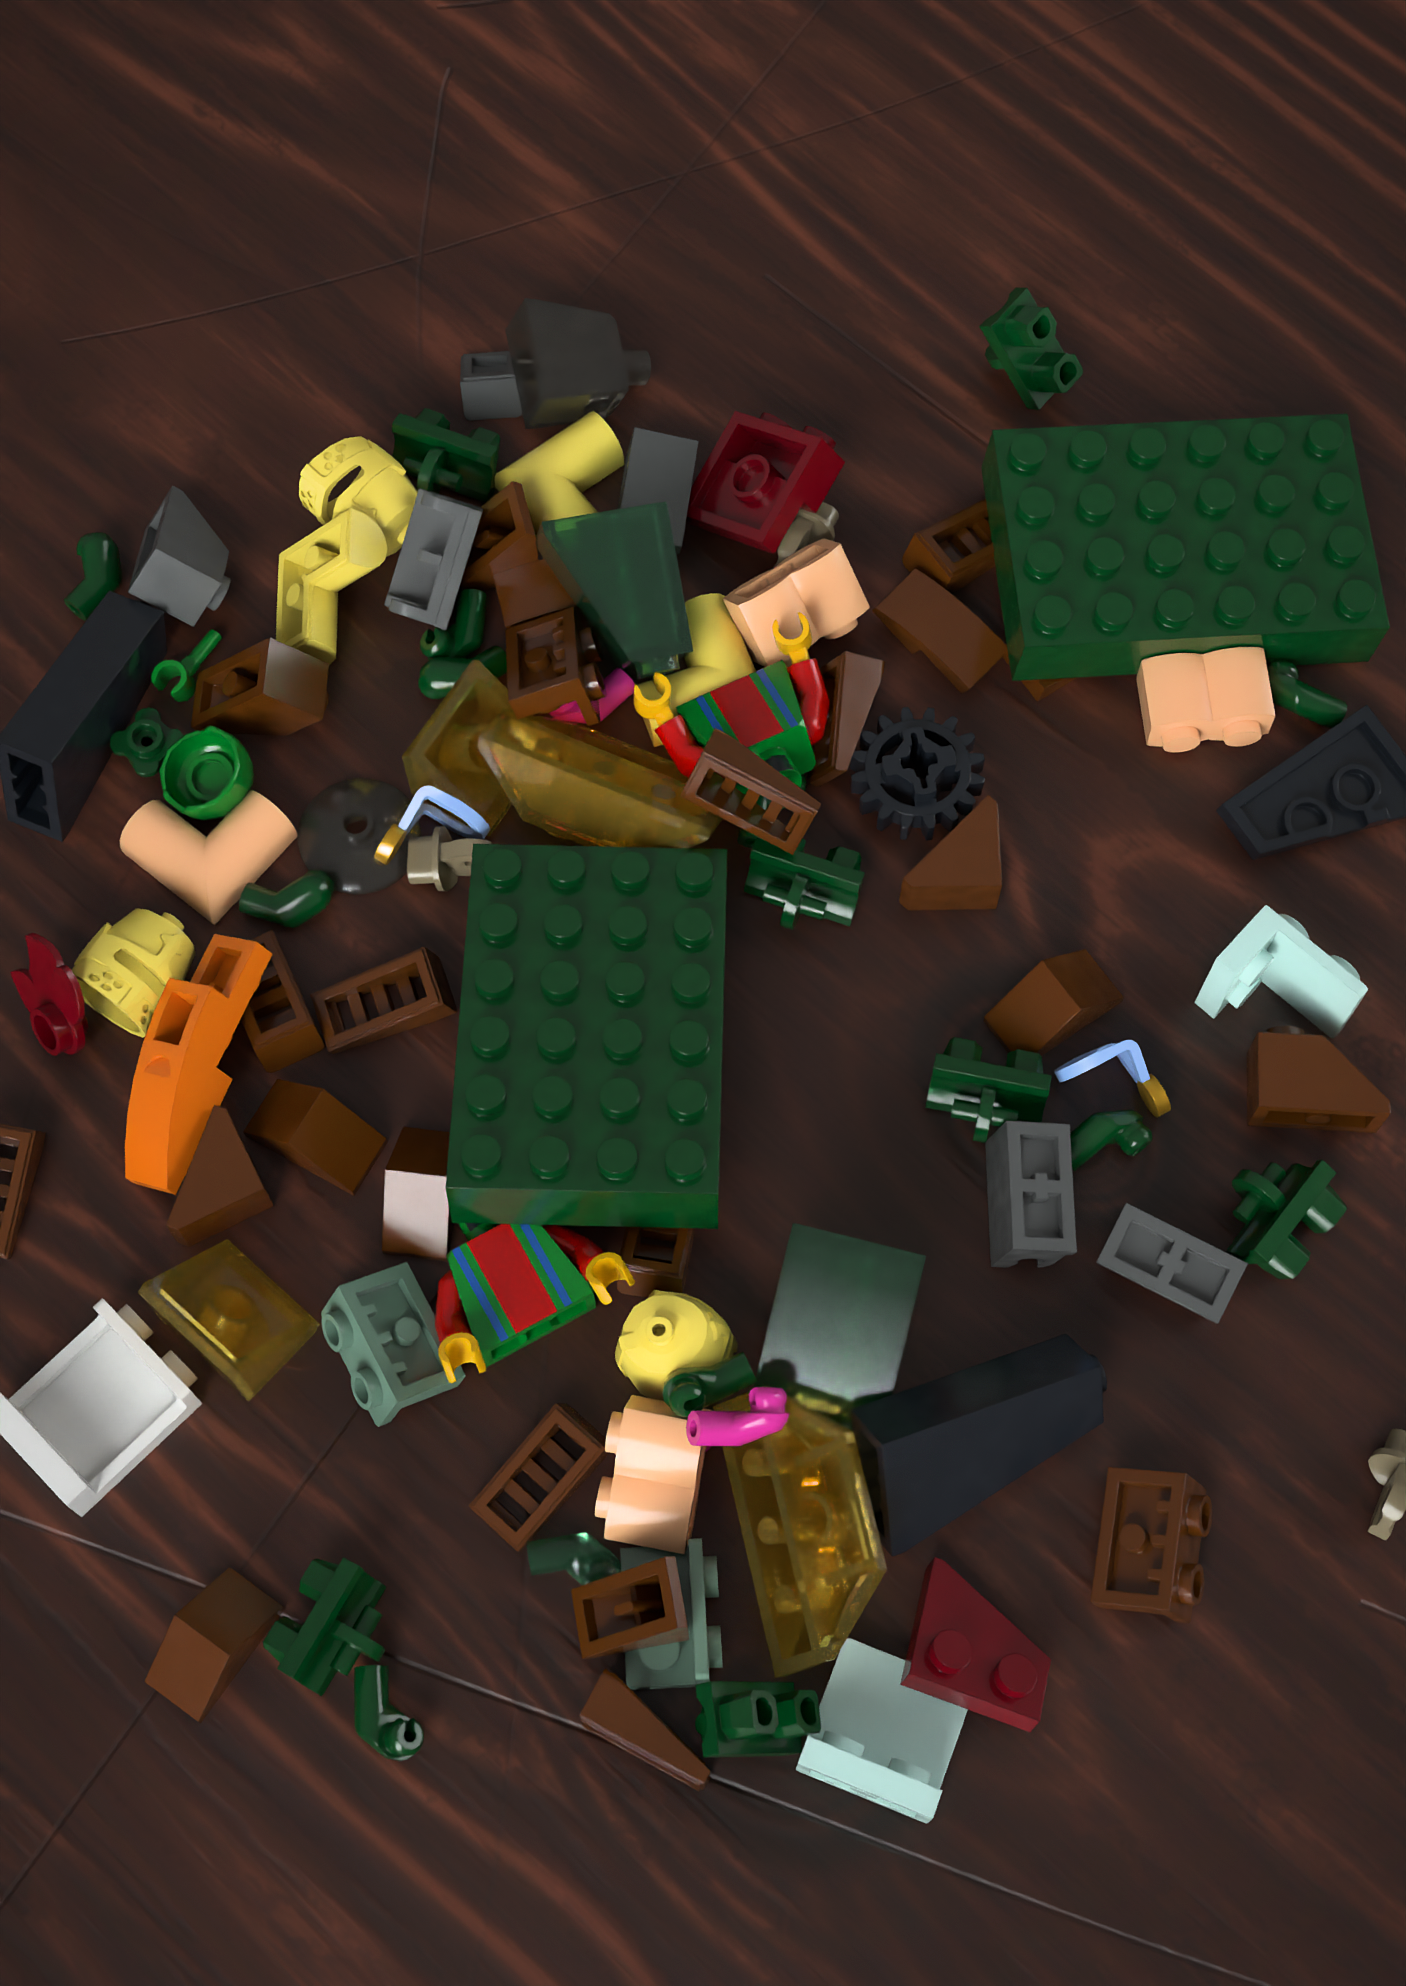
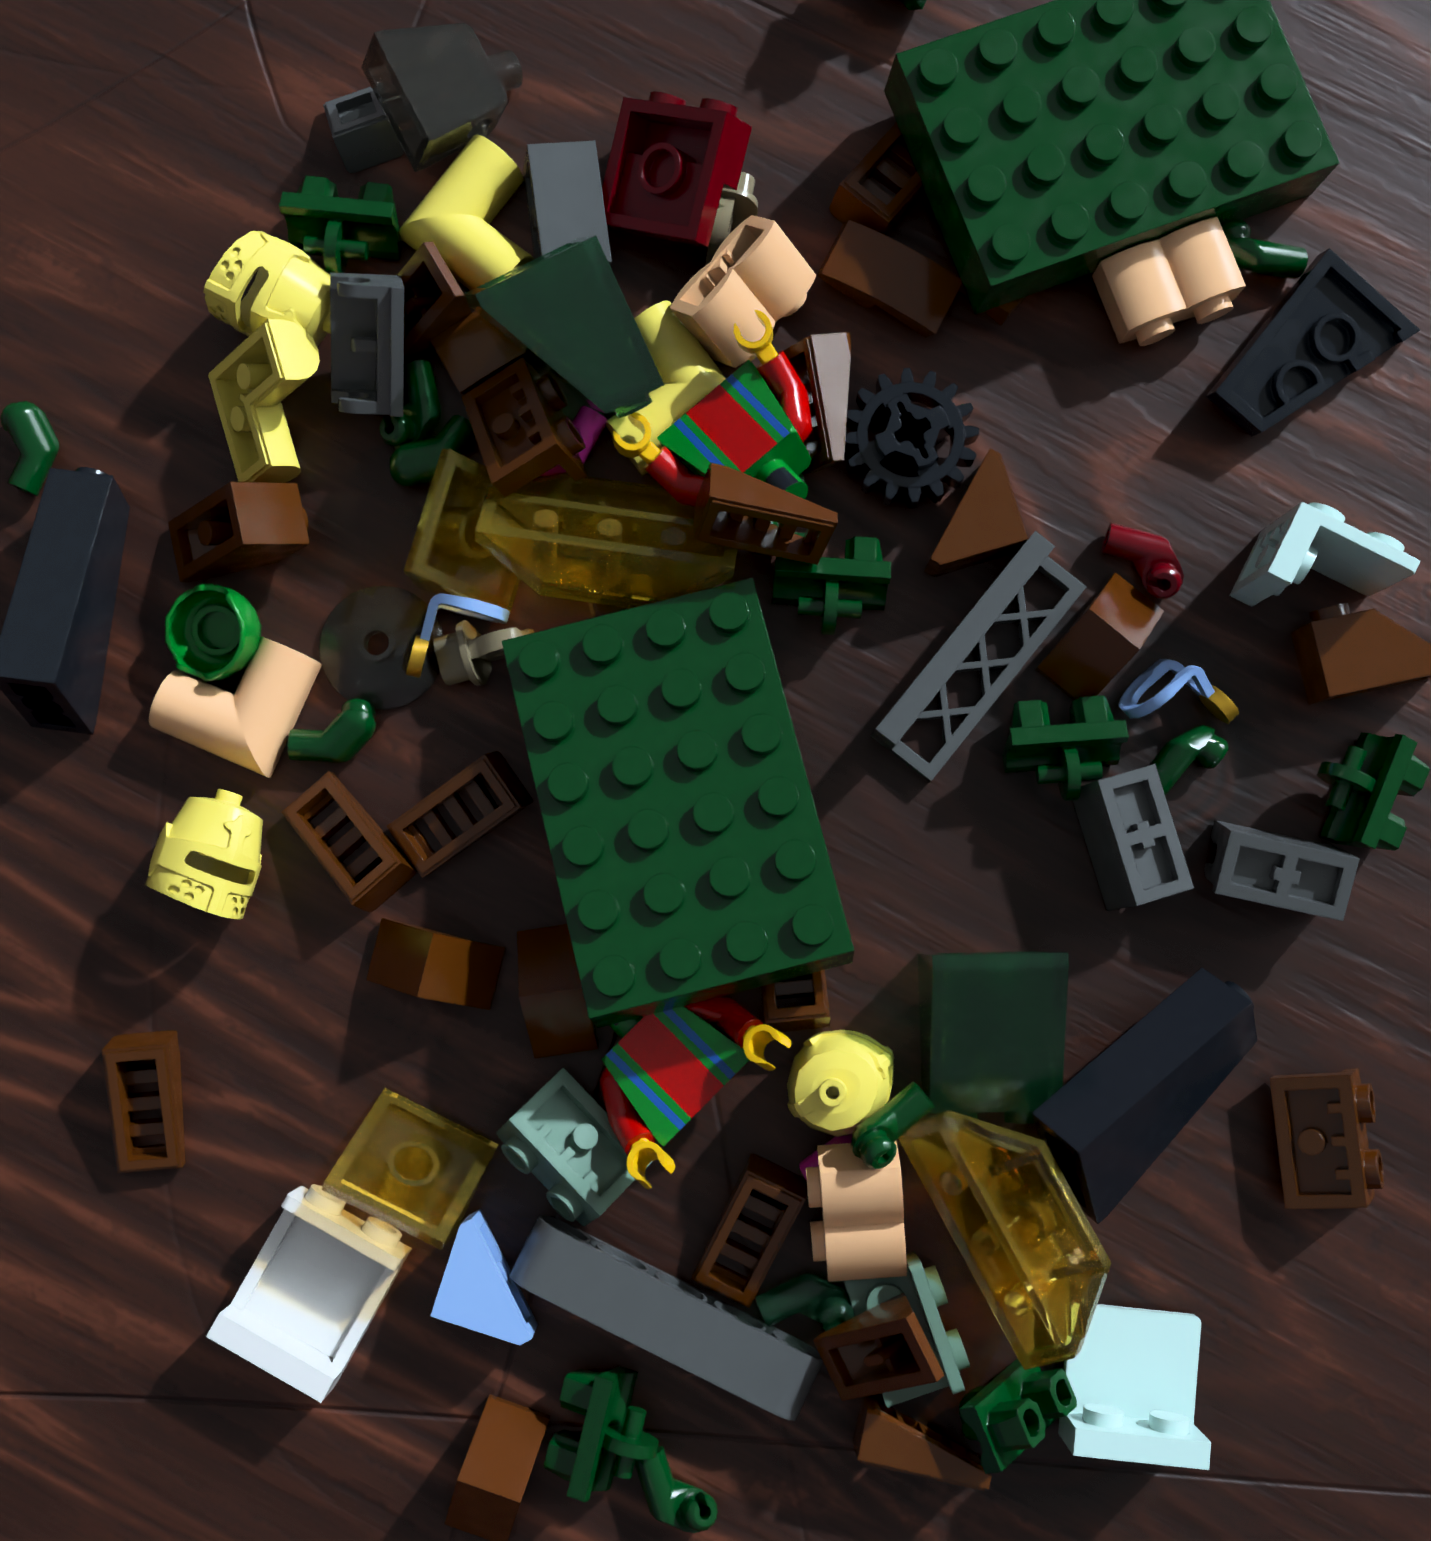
camera: 15 degrees left, 15 degrees up
dark red plate [11,932,89,1056] -> none
dark green plate [110,708,183,777] -> none
orange slope [125,934,273,1195] -> none
dark grey slope [128,485,231,627] -> none
green hand [151,629,222,702] -> none
reddish brown slope [166,1105,274,1247] -> none
dark pink arm [686,1387,790,1446] -> none
dark red wing [900,1557,1051,1732] -> none
none -> light blue slope [430,1209,538,1346]
none -> dark grey beam [509,1214,823,1421]
none -> dark grey fence [870,531,1087,782]
none -> dark red arm [1102,523,1184,599]

